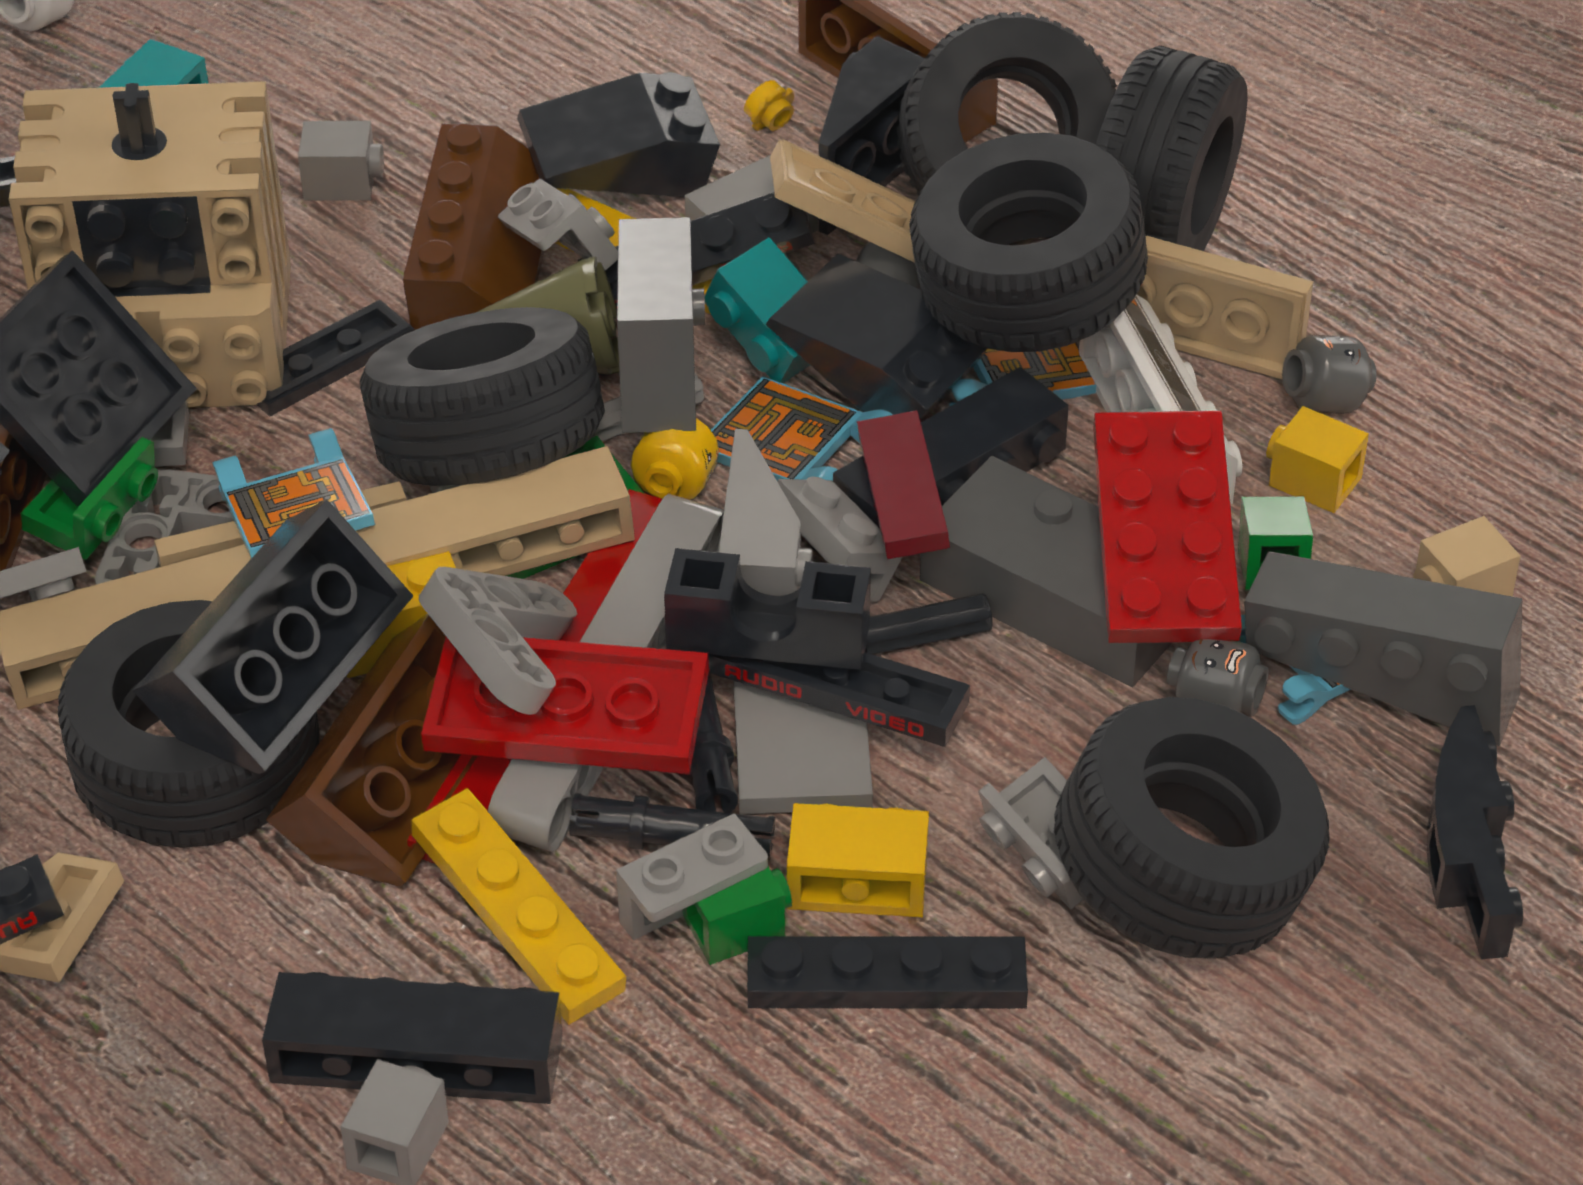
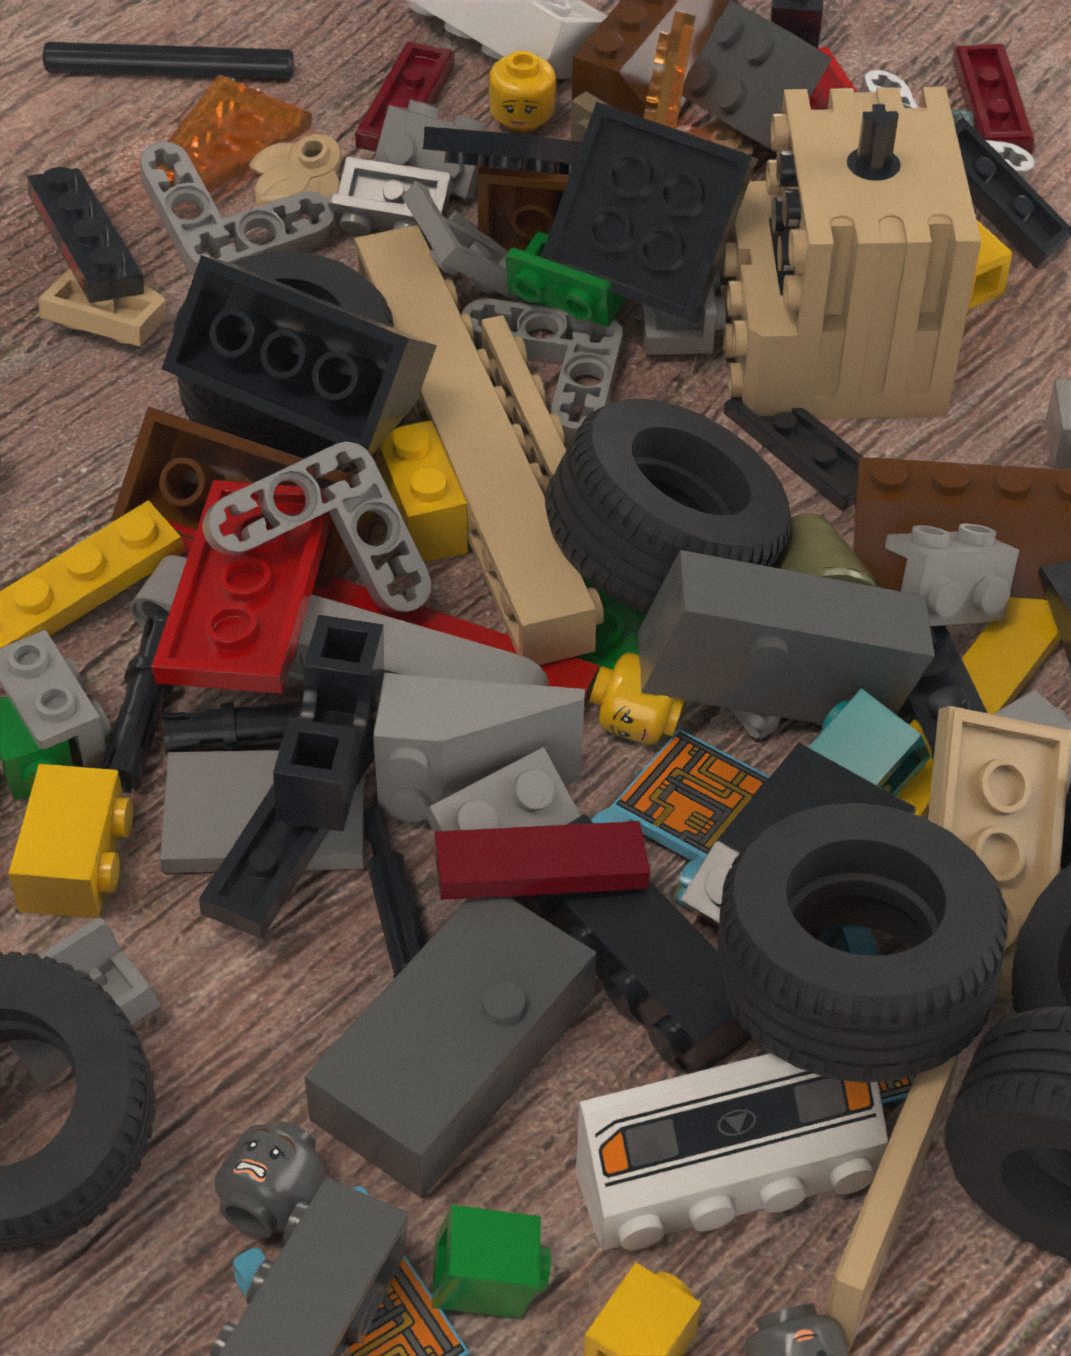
camera: 90 degrees right, 5 degrees up
flag [212,428,375,558] -> none
red plate [1093,410,1242,643] -> none

